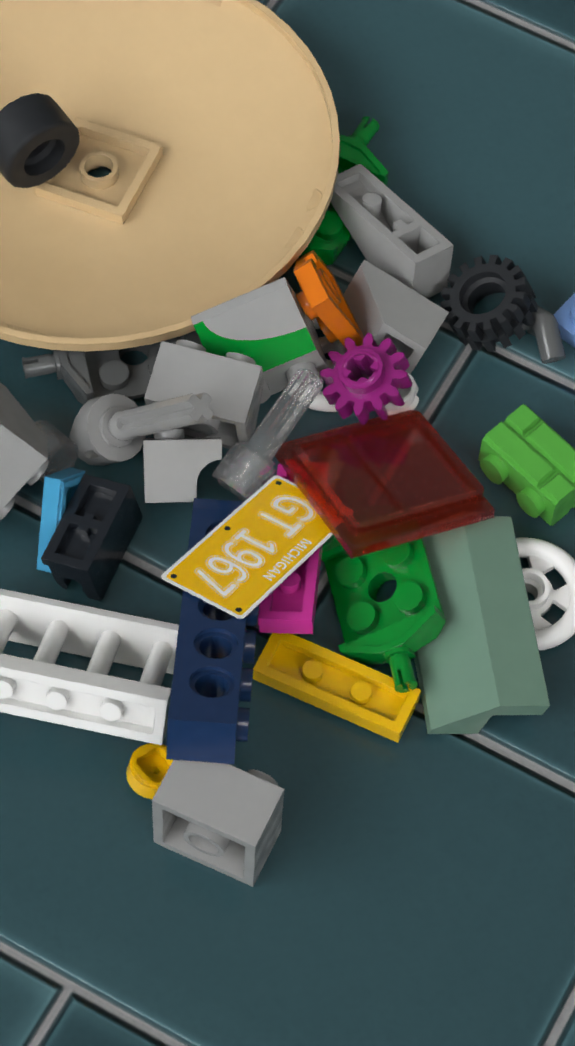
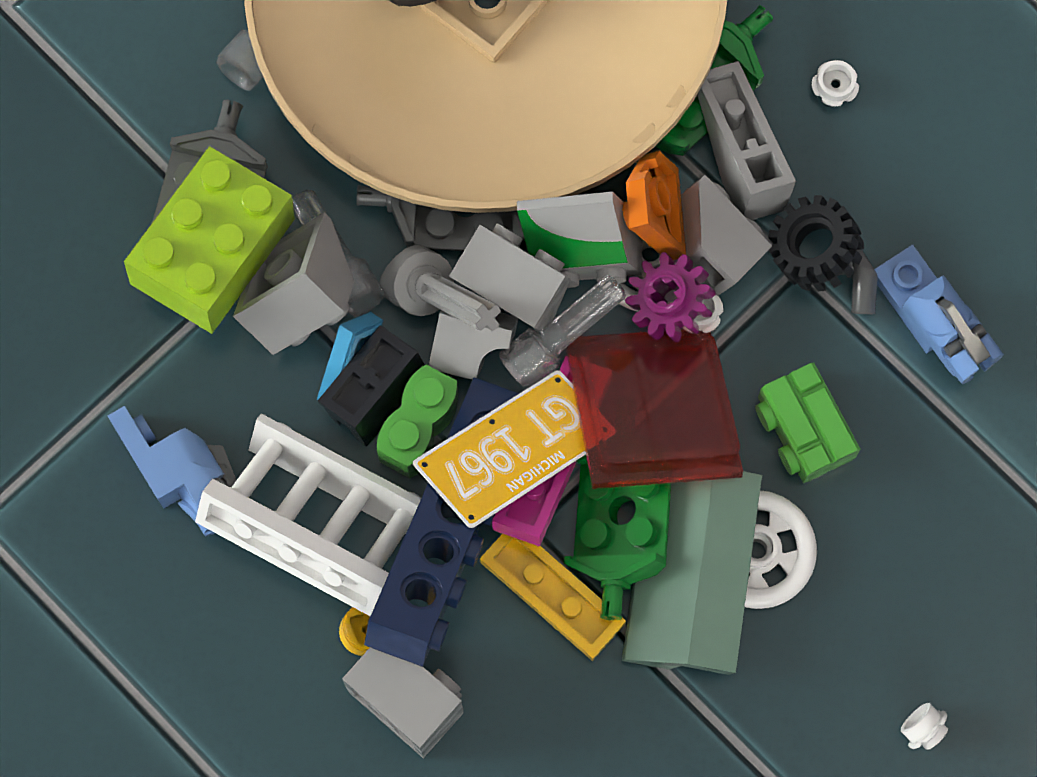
camera: 20 degrees right, 15 degrees up
none -> bright green brick [377,364,458,479]
none -> white plate [811,60,859,107]

